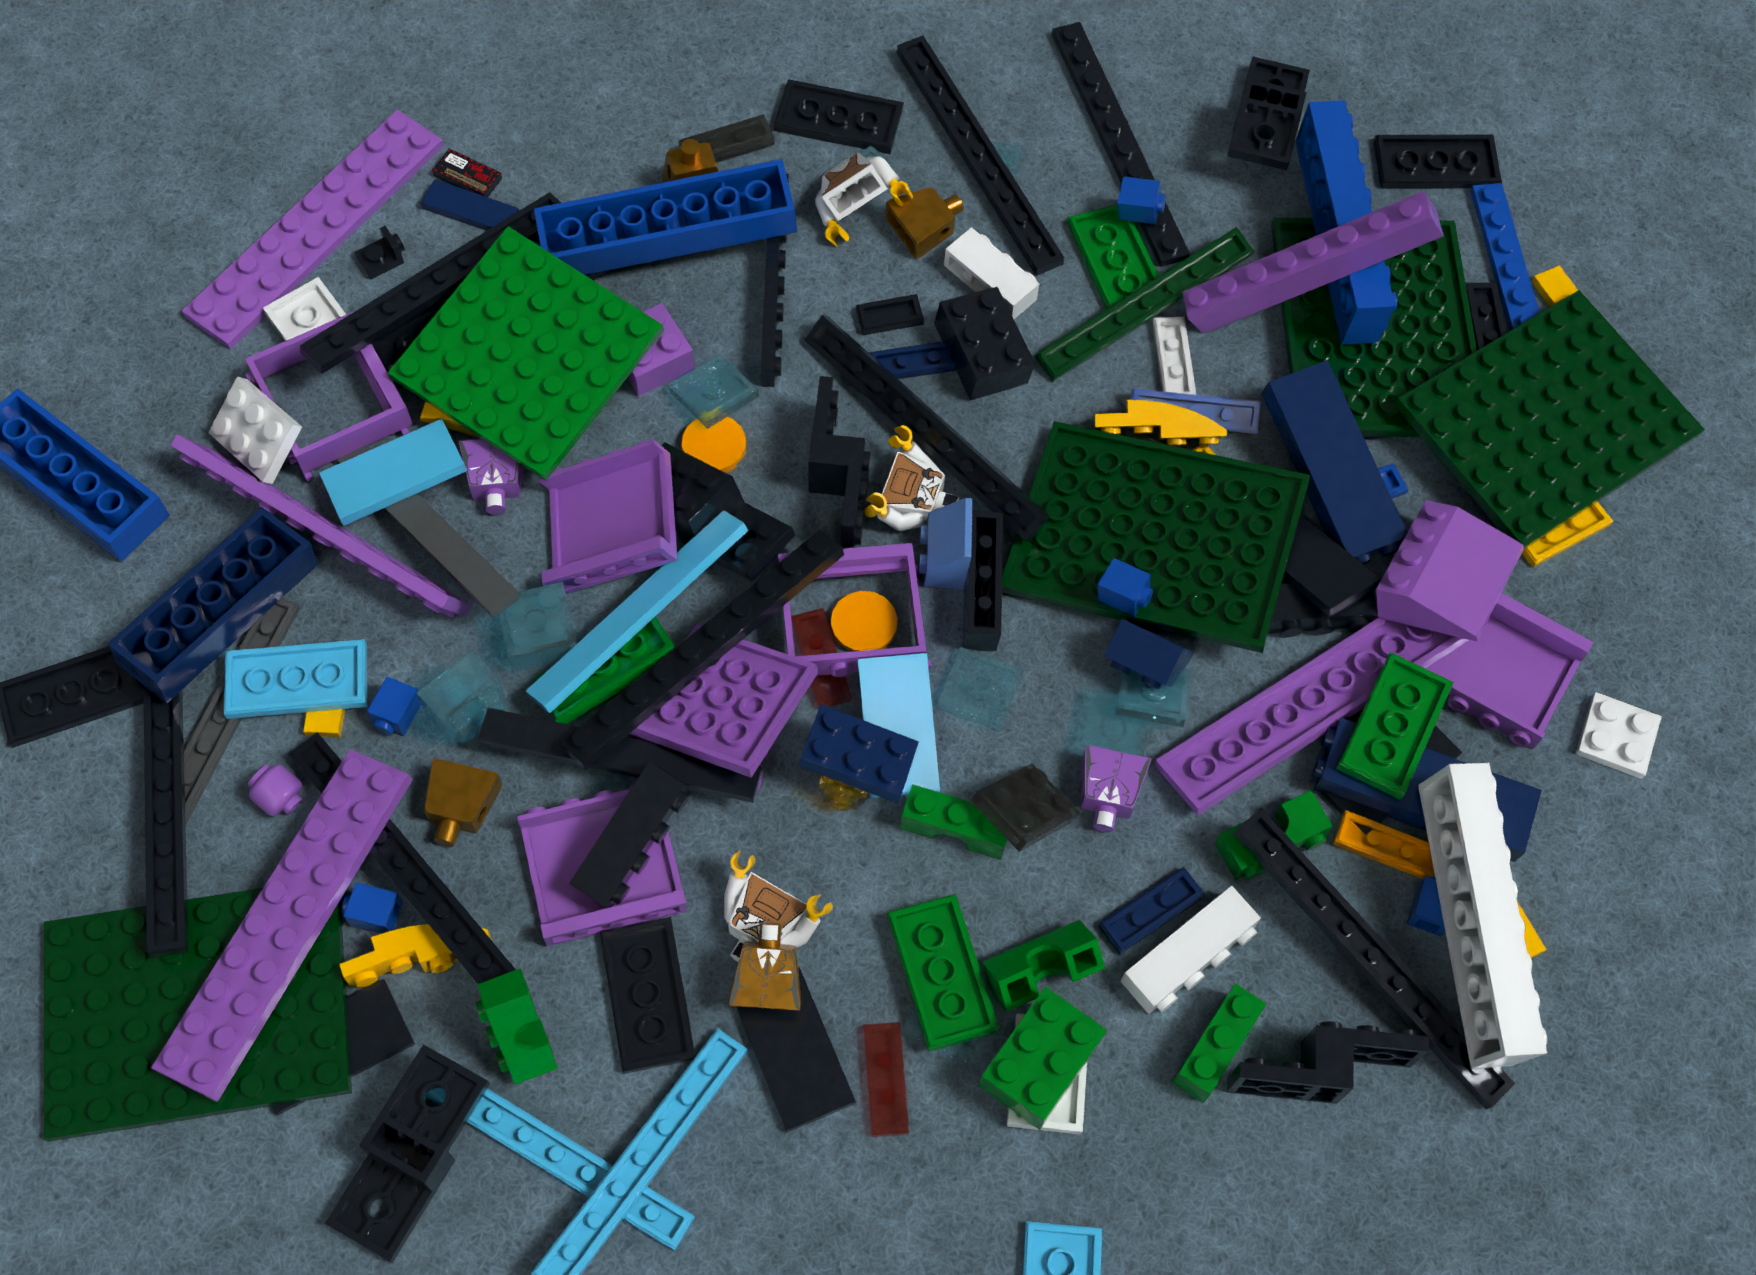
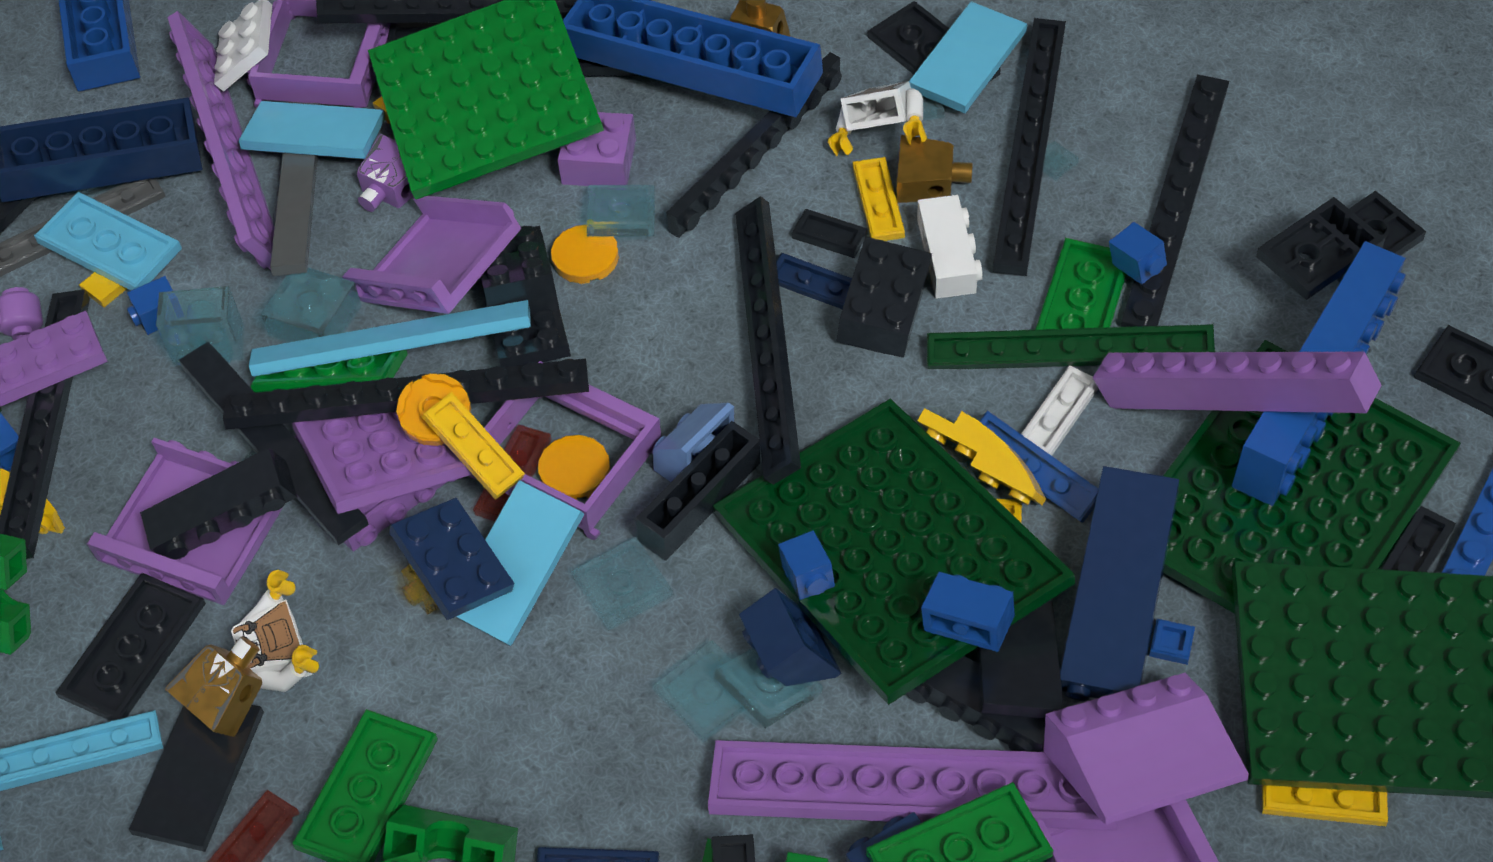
camera: 45 degrees right, 10 degrees down
pearl gold torso [424,758,502,847] -> none
clear smoke plate [678,114,775,163] -> none
black bracket [808,376,871,549] -> none
torso [864,425,959,531] -> none
green arch [900,784,1014,860] -> none
clear smoke plate [970,763,1080,852] -> none
medium lavender torso [1081,744,1151,832] -> none
none -> light orange tile [396,373,471,446]
none -> yellow tile [422,392,525,500]
none -> yellow tile [853,157,905,241]
none -> medium azure tile [909,2,1027,113]
none -> blue brick [921,572,1015,652]

